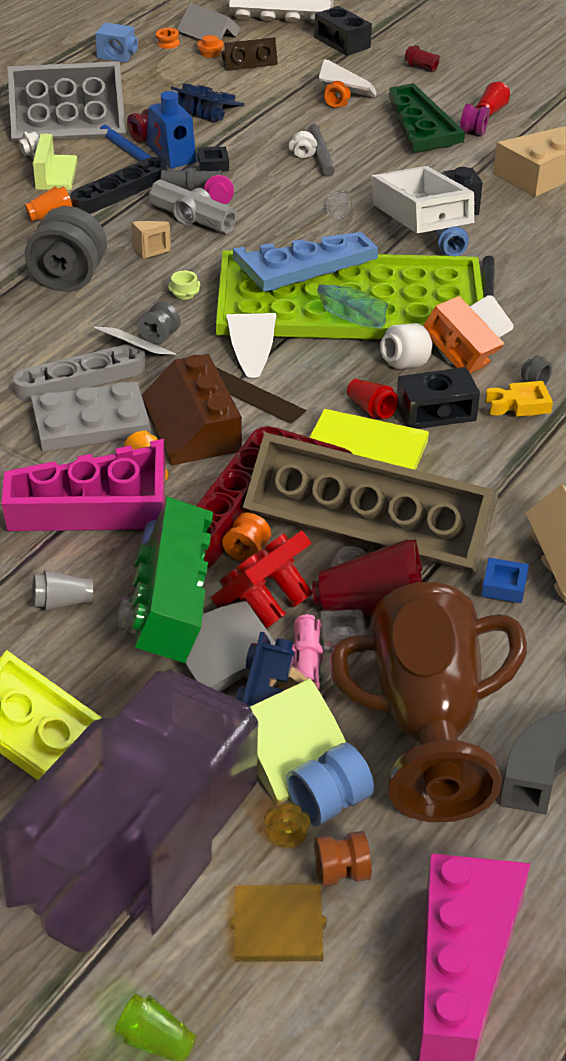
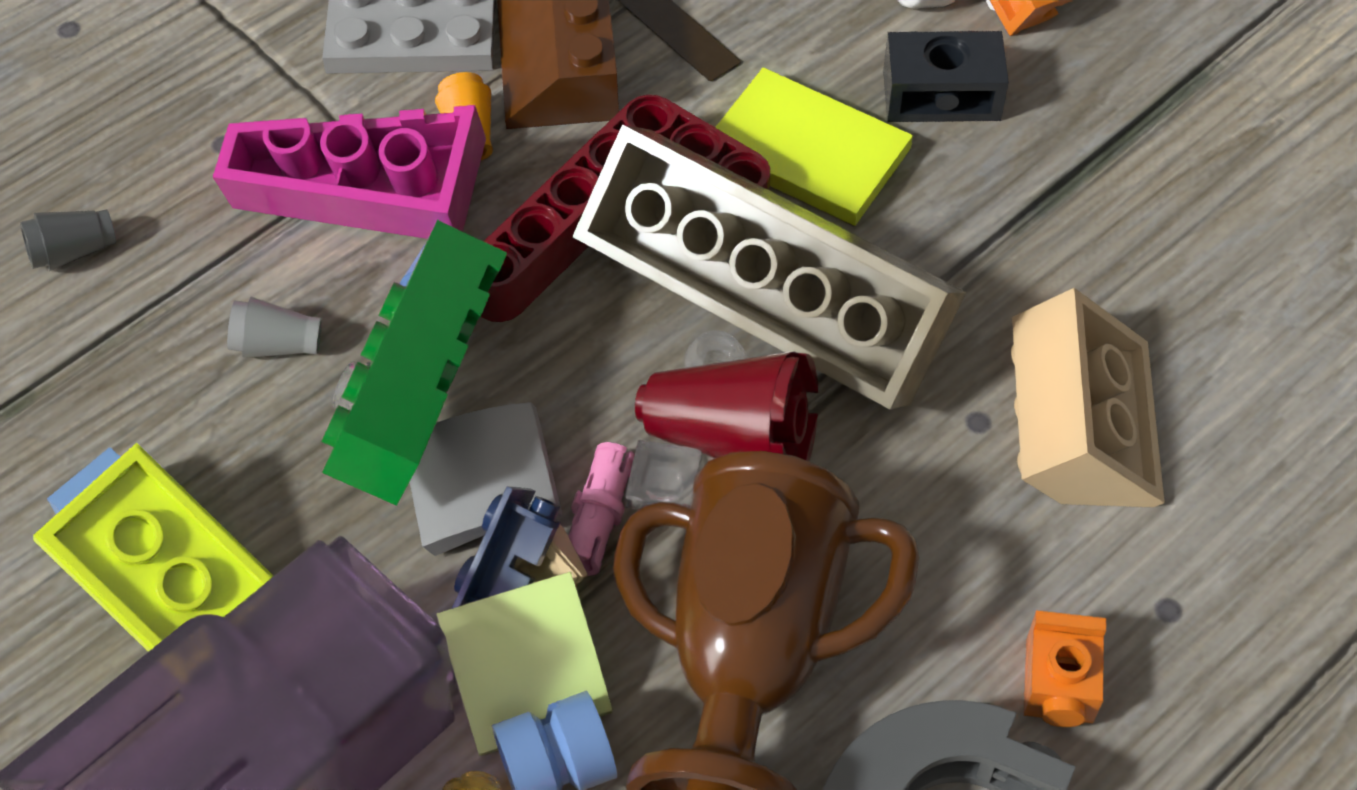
camera: 15 degrees right, 15 degrees up
red plate [210,530,313,628] -> none
orange wheel [222,513,271,563] -> none
red cone [346,379,398,419] -> none
blue plate [481,558,529,604] -> none
yellow plate [485,381,553,417] -> none
dark grey plate [521,355,552,386] -> none

